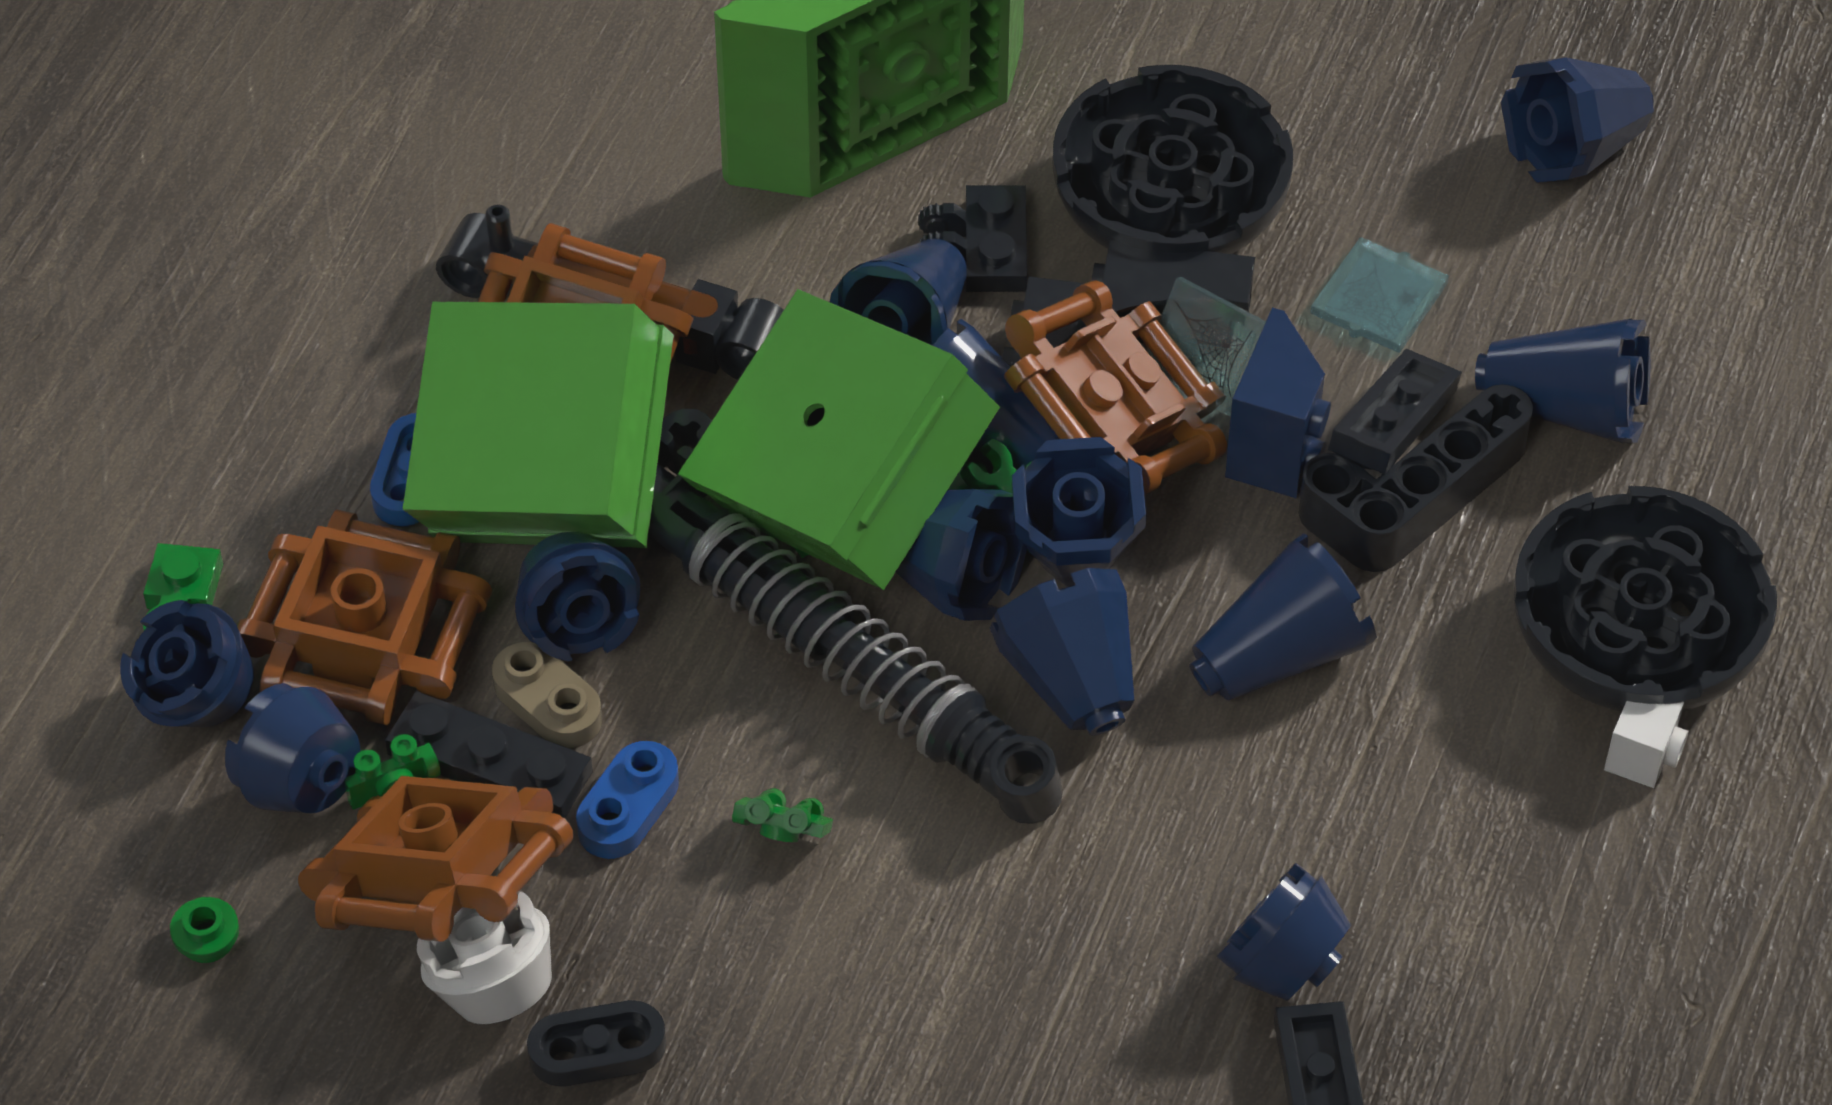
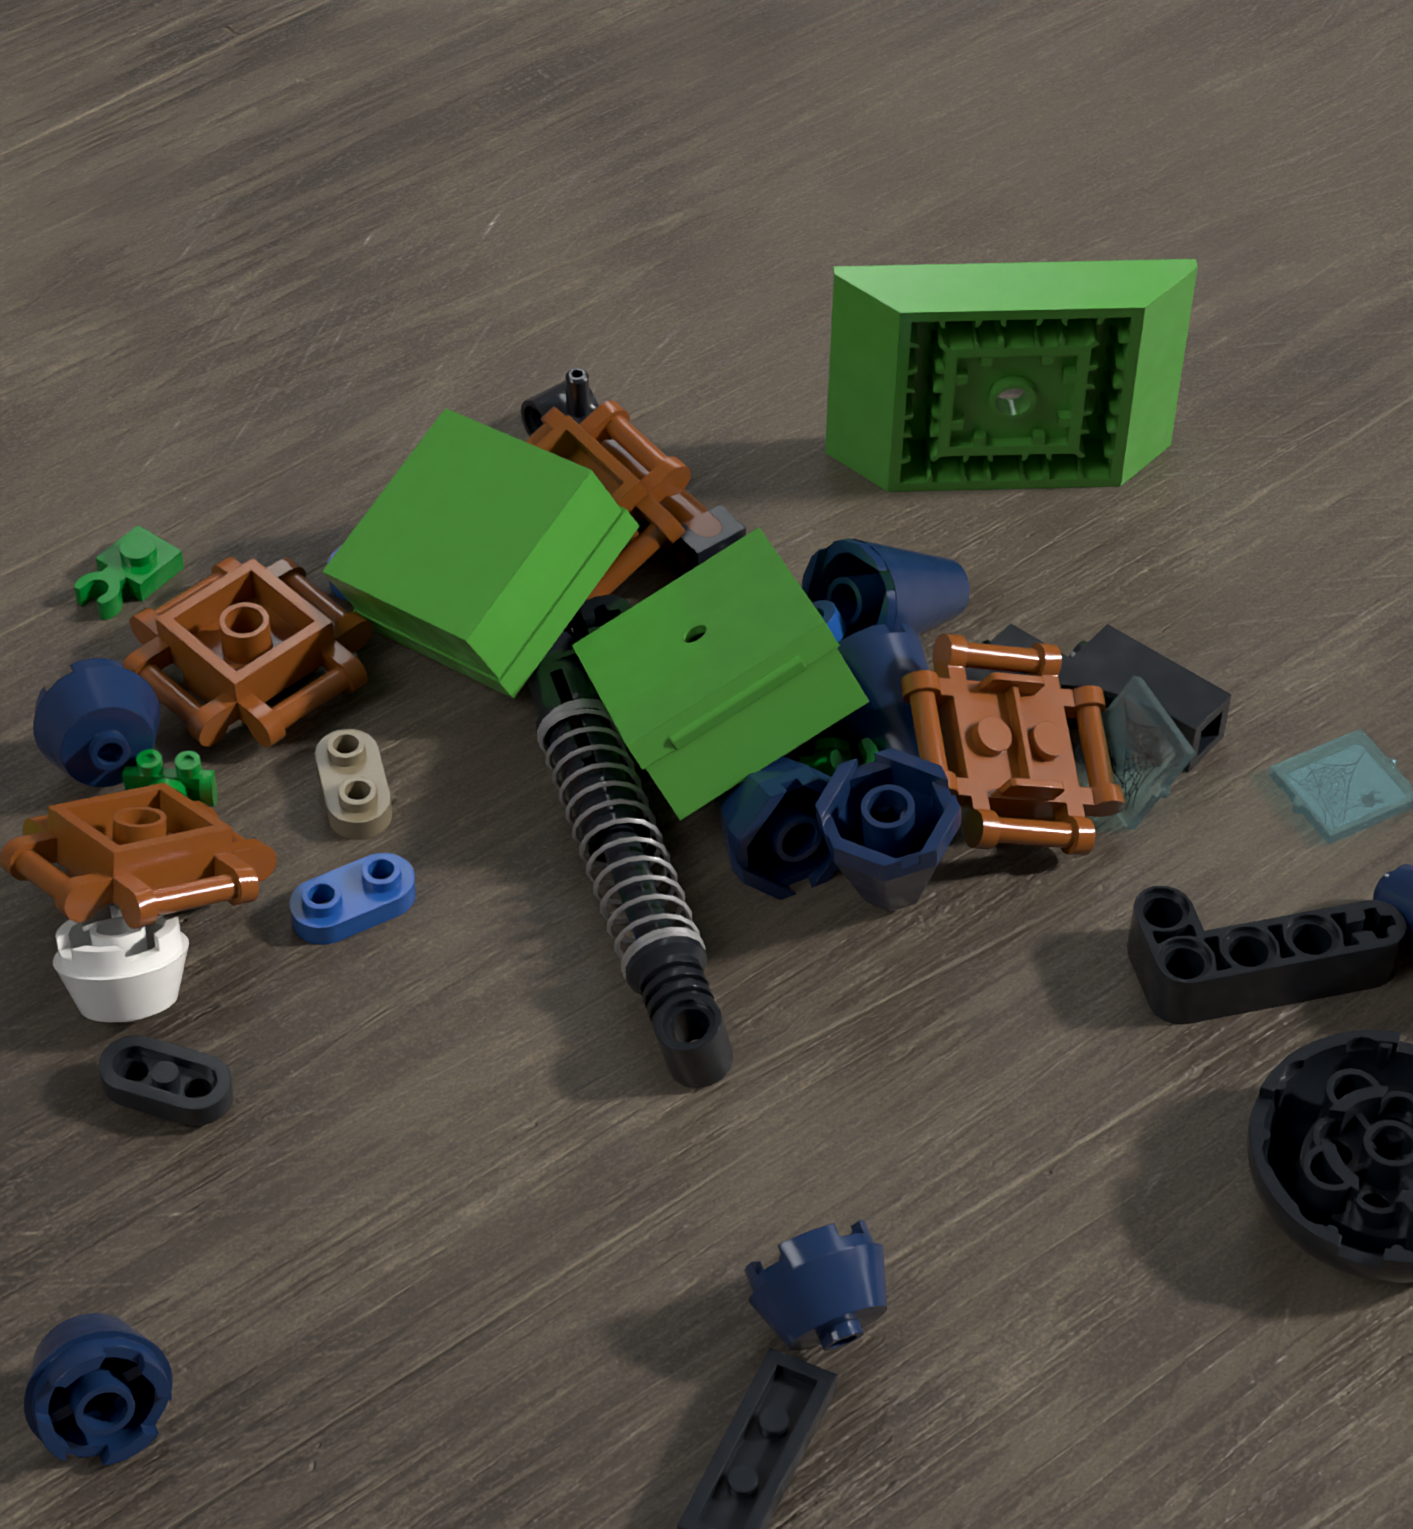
camera: 30 degrees right, 5 degrees down
dark blue cone [120,600,254,727] -> none
black plate [385,691,593,818] -> none
dark blue cone [515,531,640,661] -> none
green piece [732,788,833,842] -> none
black hinge [918,185,1027,292] -> none
dark blue cone [990,568,1135,736] -> none
black brick [1052,65,1293,254] -> none
dark blue cone [1189,534,1377,700] -> none
dark blue slope [1225,307,1331,498] -> none
black plate [1328,348,1462,474] -> none
white plate [1604,684,1689,788] -> none

